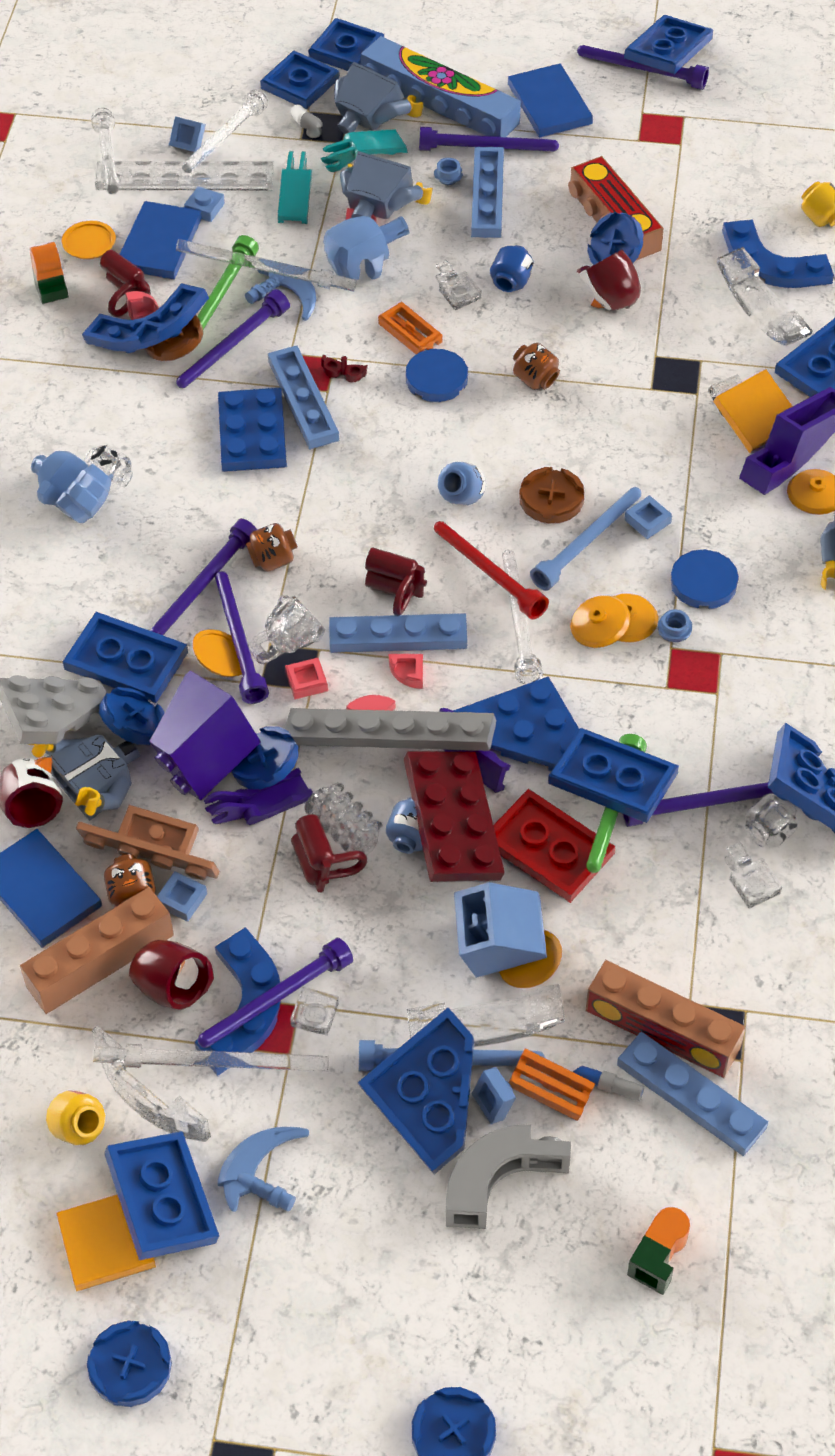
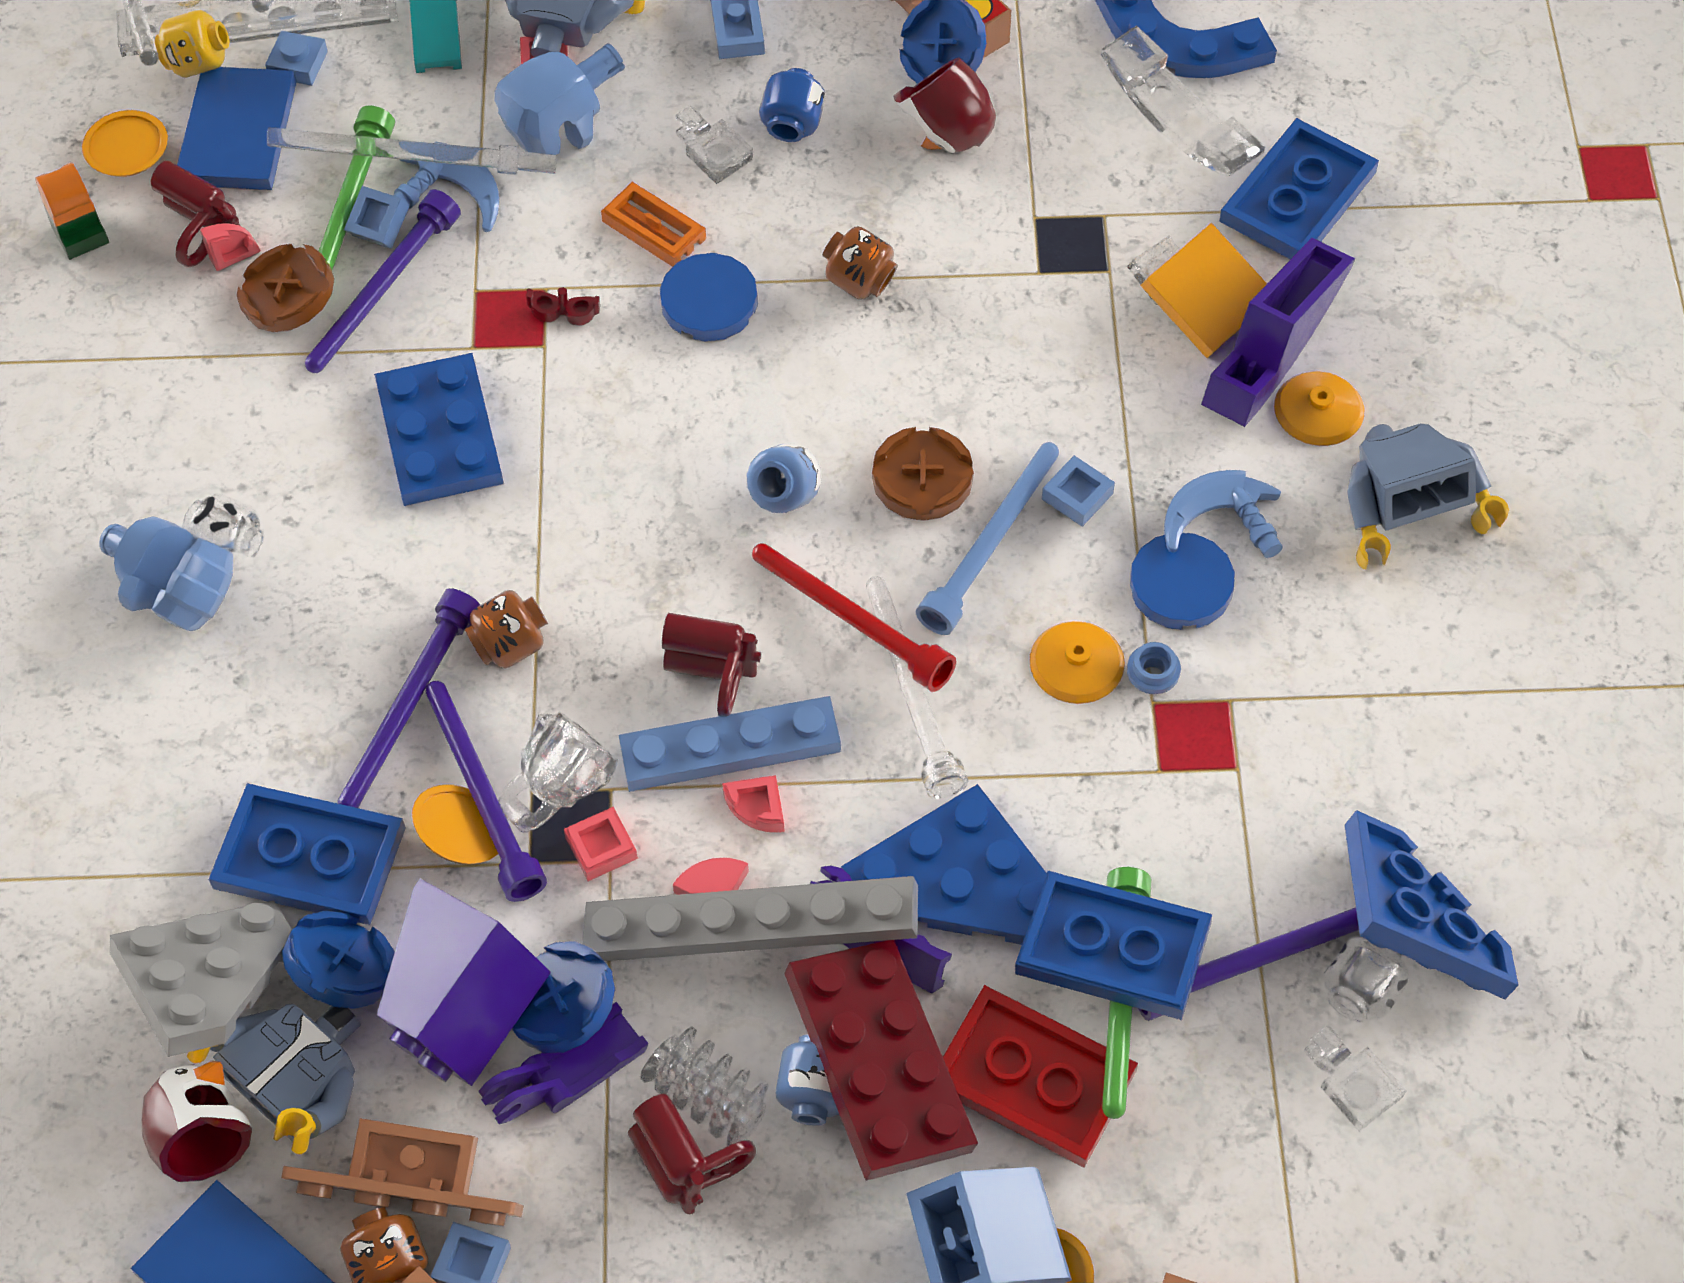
camera: 10 degrees left, 5 degrees up
blue plate [82,283,209,353] -> none
medium blue plate [268,345,340,450] -> none
light orange piece [570,596,630,648] -> none
none -> yellow head [155,10,230,78]
none -> medium blue plate [344,186,410,249]
none -> medium blue piece [1164,470,1283,558]

